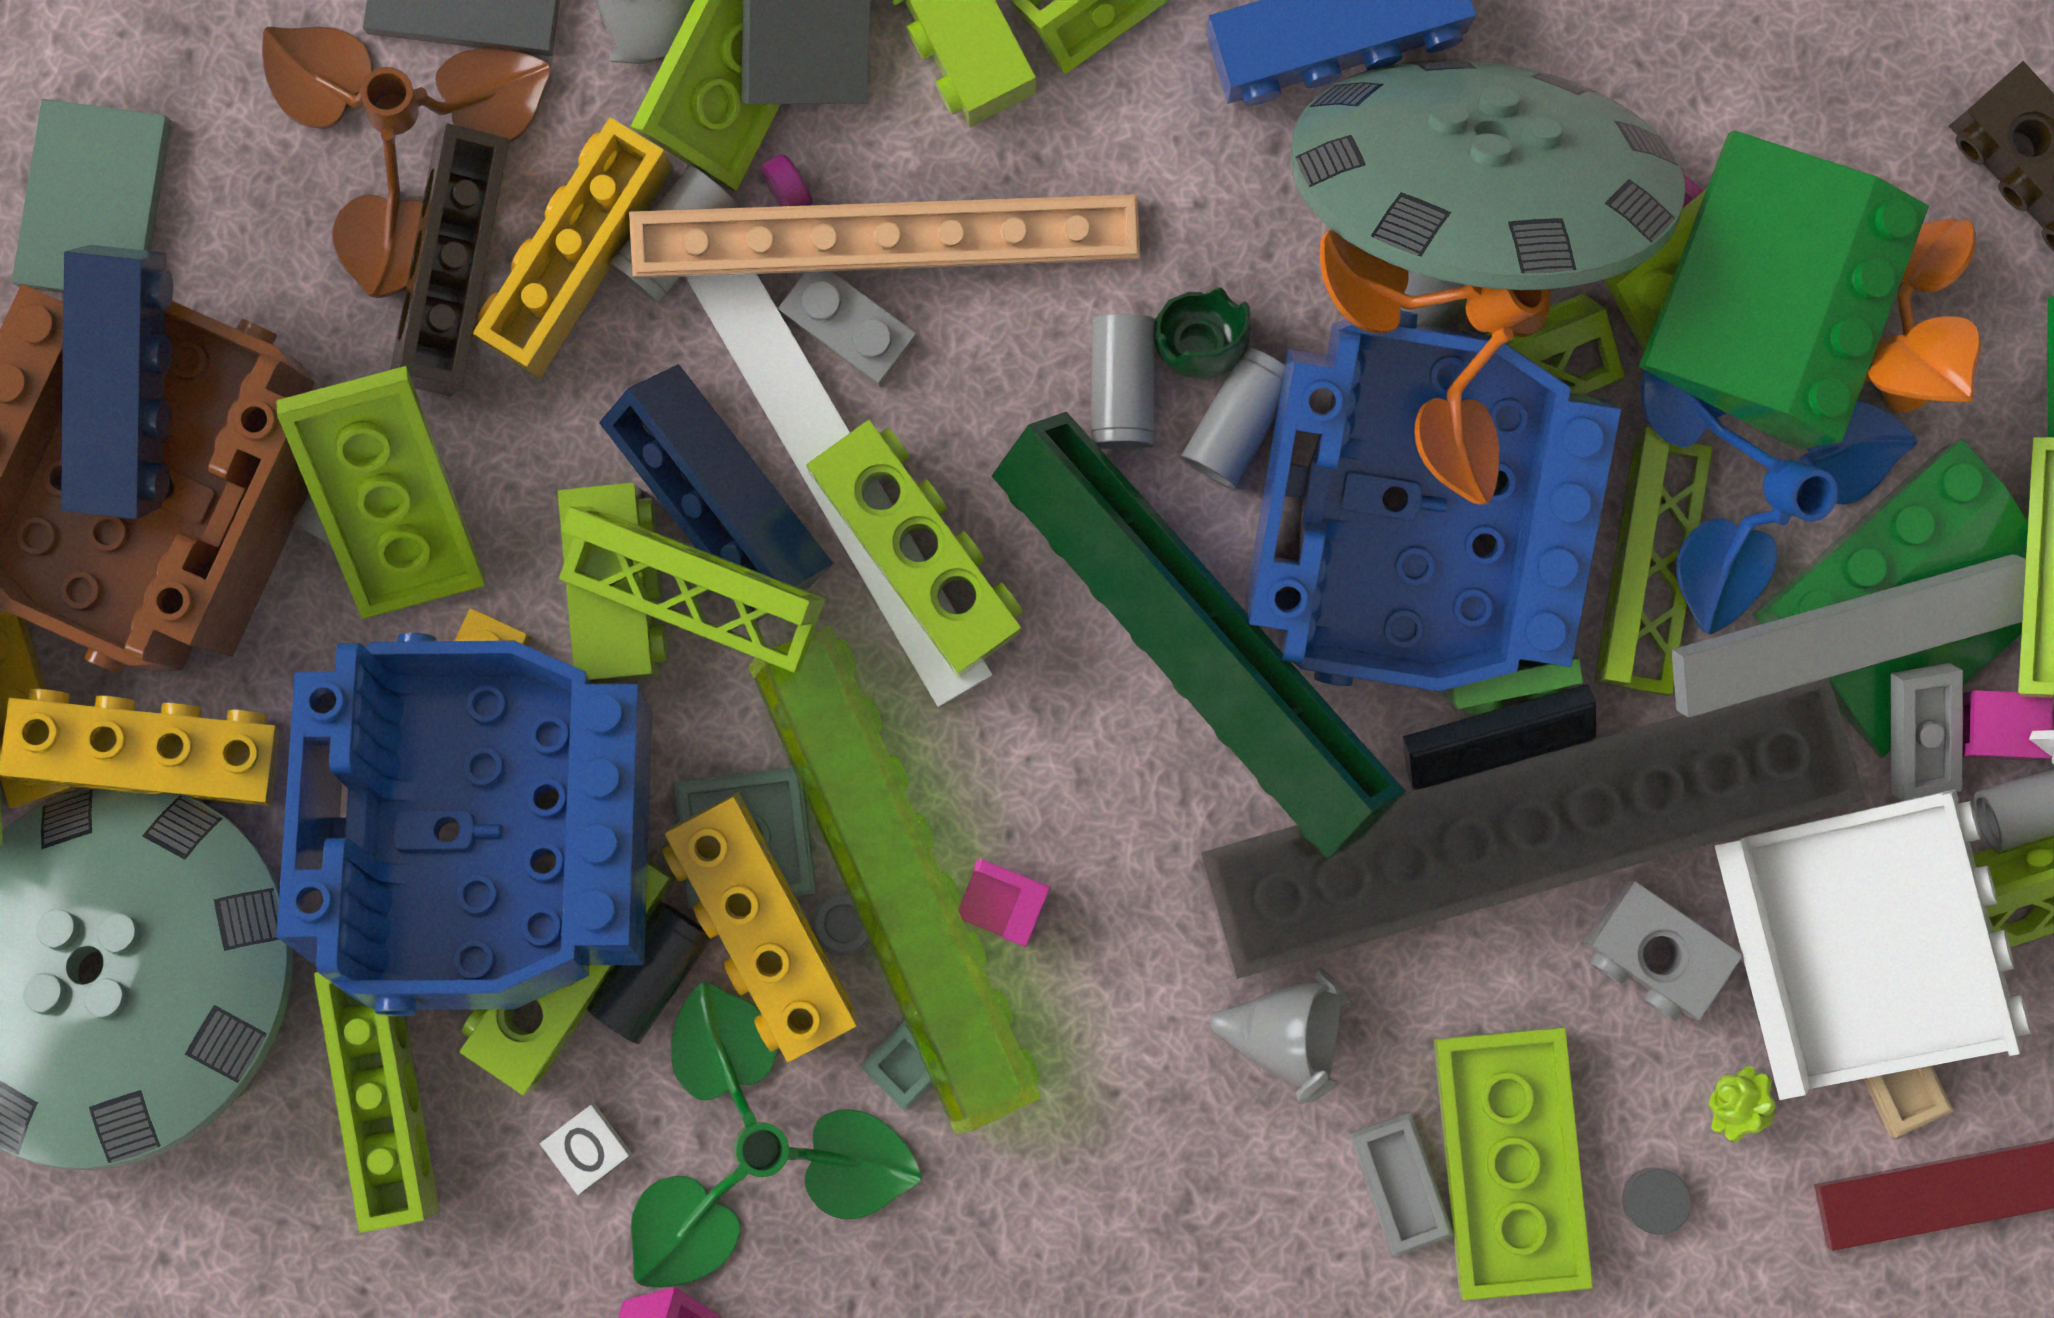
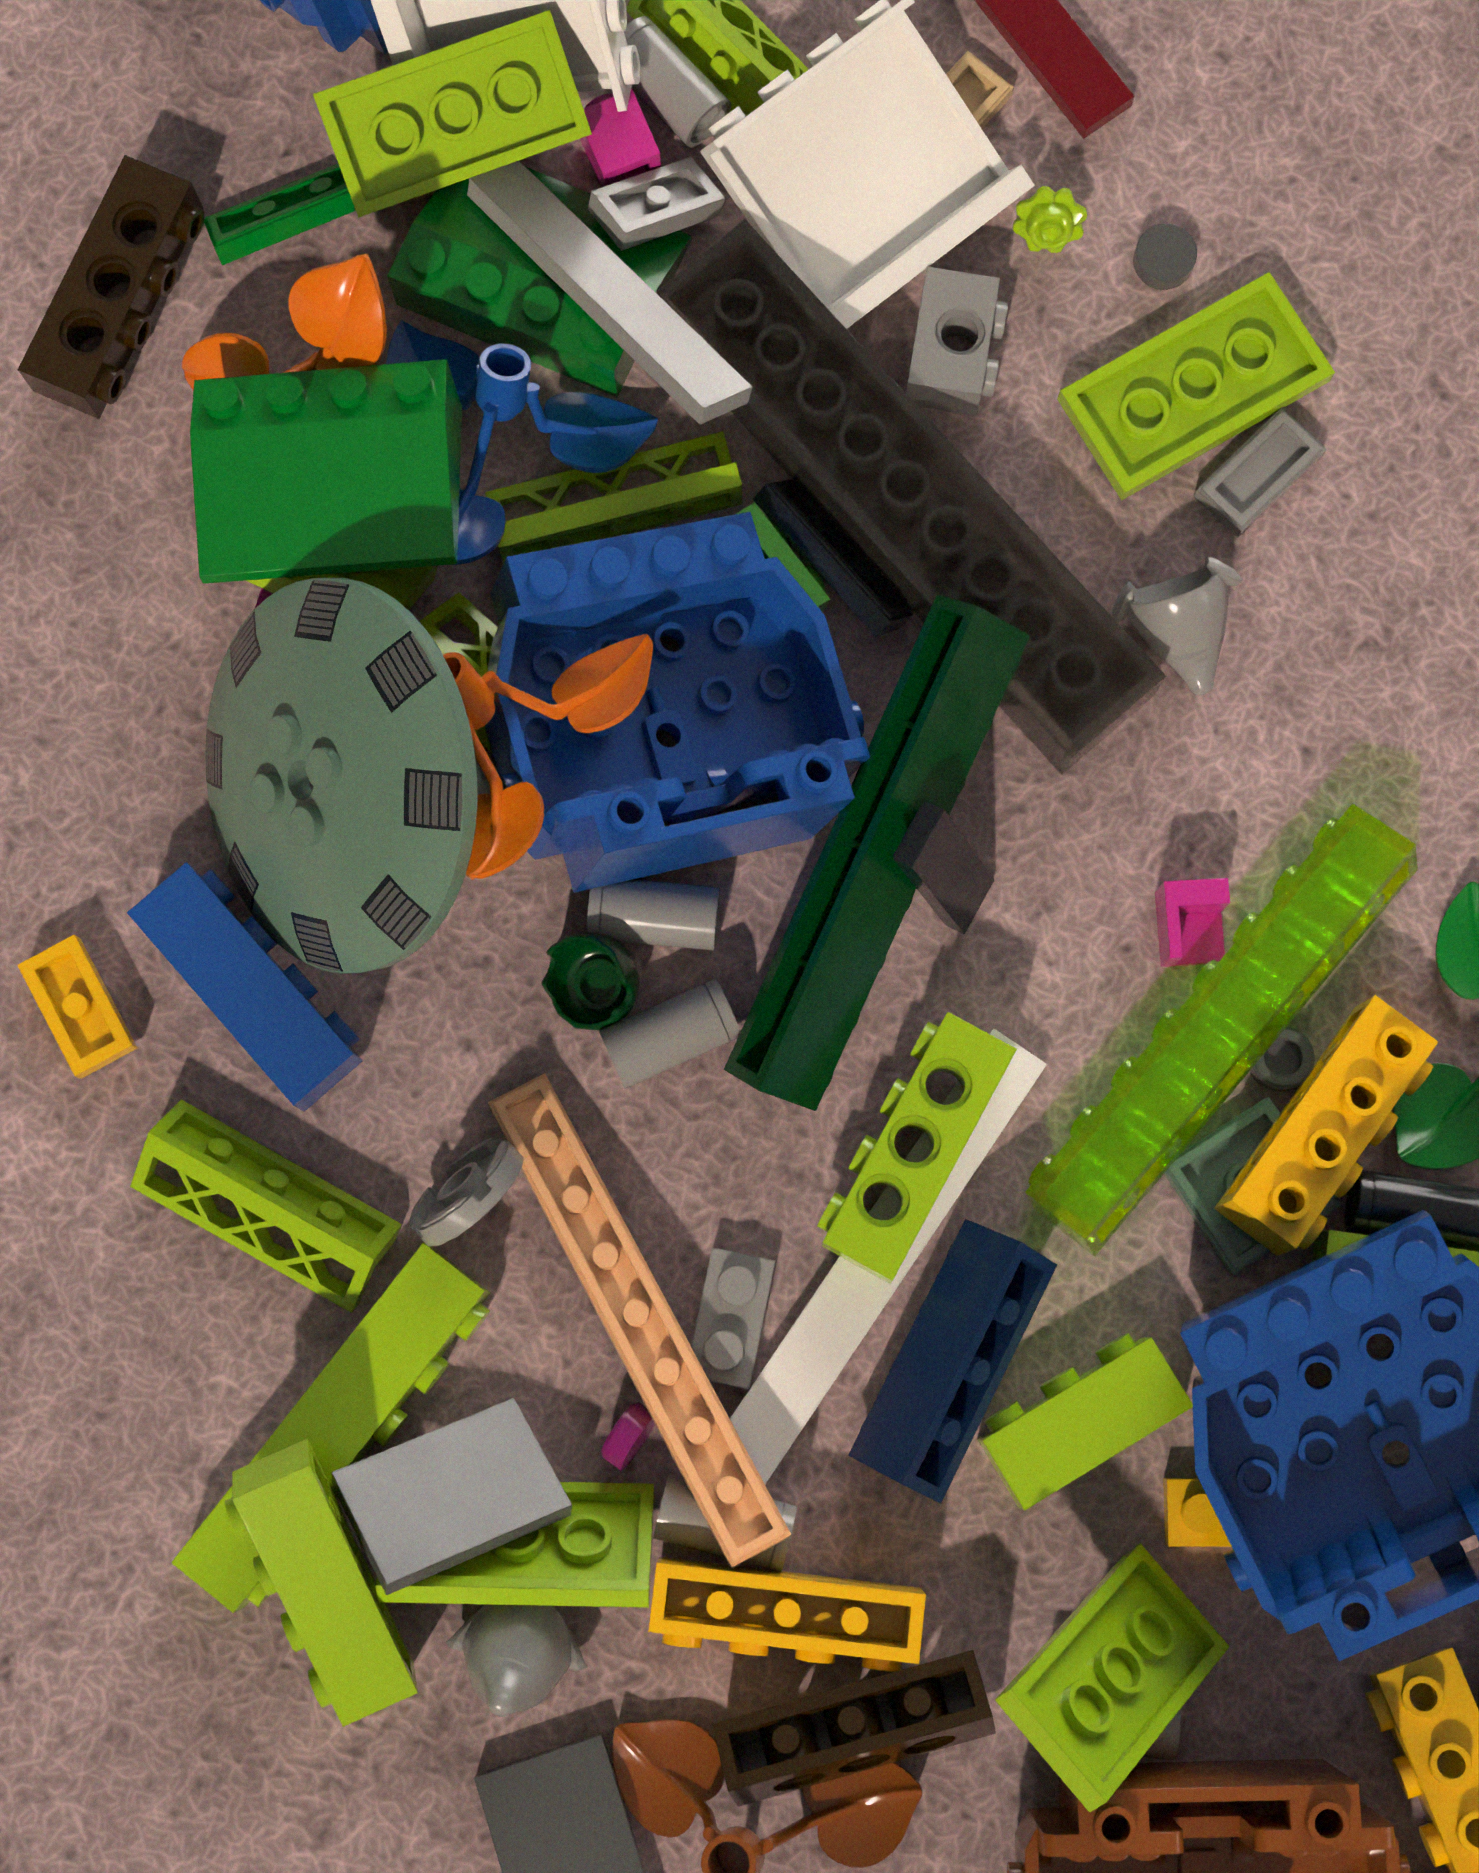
camera: 120 degrees left, 5 degrees down
lime fence [559,506,825,673] -> none
sand green tile [860,1020,951,1112] -> none
none -> light grey tile [409,1137,524,1247]
none -> black tile [893,802,994,934]

